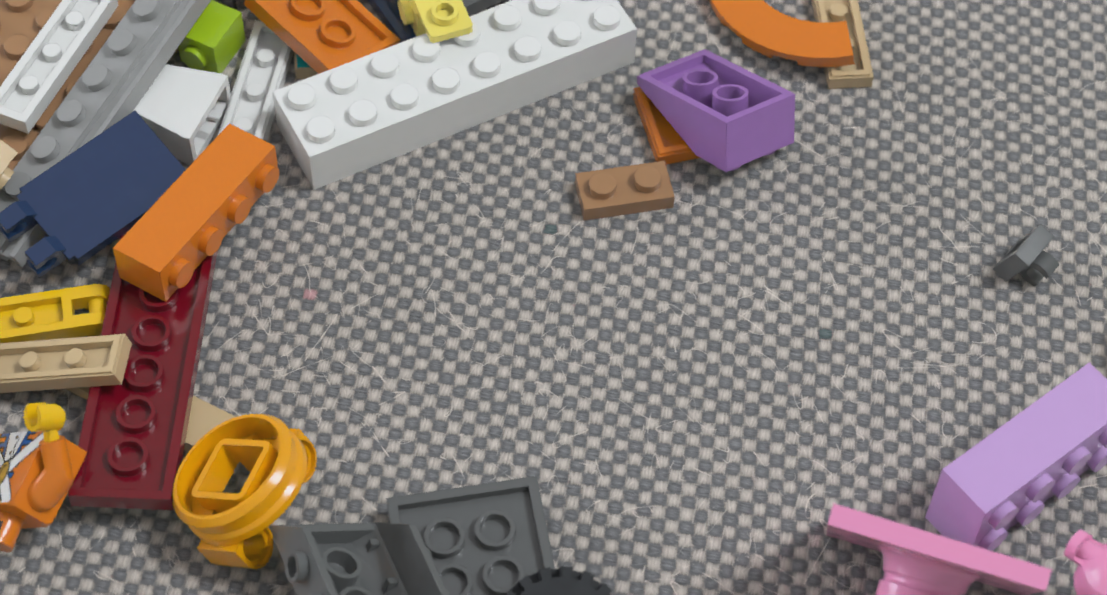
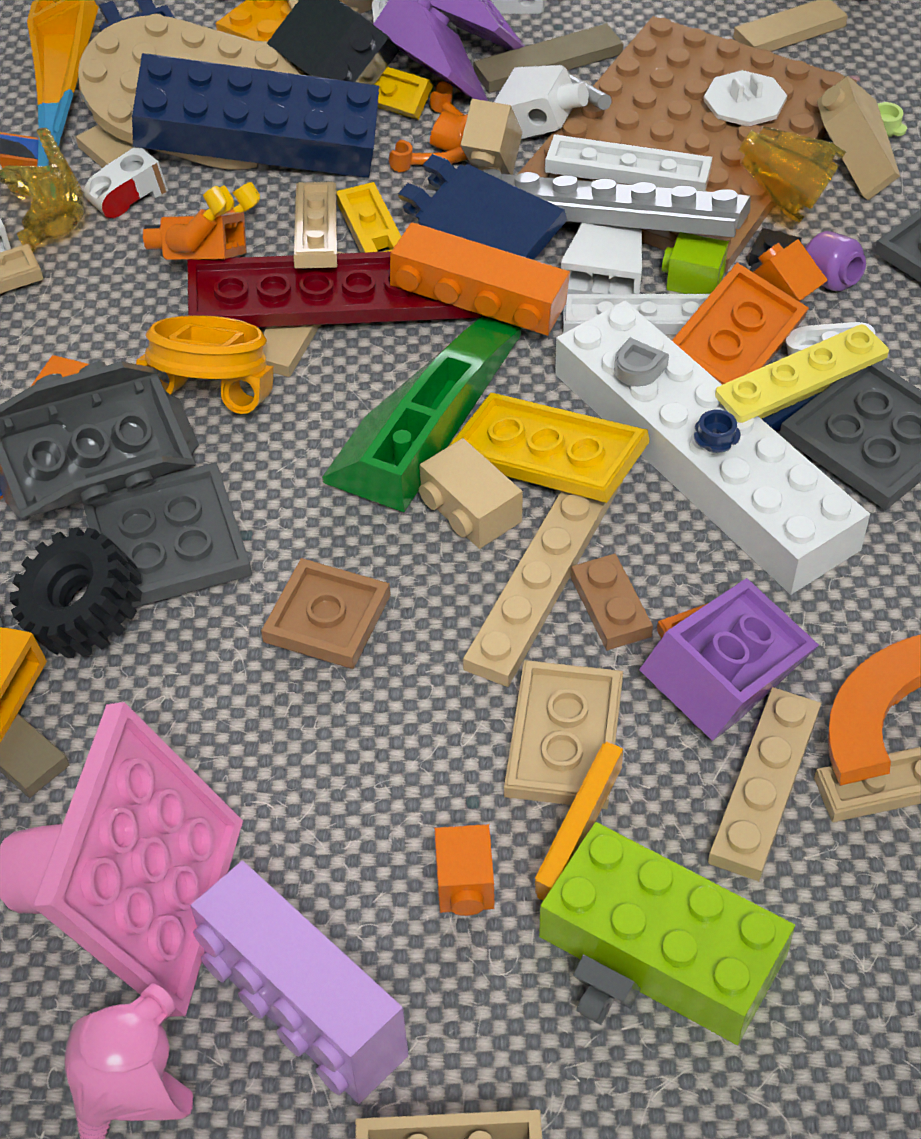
camera: 85 degrees right, 5 degrees down
none -> medium nougat plate [261,558,391,669]
none -> green wedge [322,316,521,512]
none -> tan brick [419,438,523,549]
none -> orange brick [435,824,495,916]
none -> yellow tile [448,392,650,503]
none -> tan plate [463,481,623,687]
none -> tan tile [504,660,623,809]
none -> light orange tile [535,741,623,901]
none -> lime brick [539,821,796,1046]
none -> light grey tile [614,337,669,386]
none -> dark blue plate [694,409,741,453]
none -> tan plate [708,687,821,882]

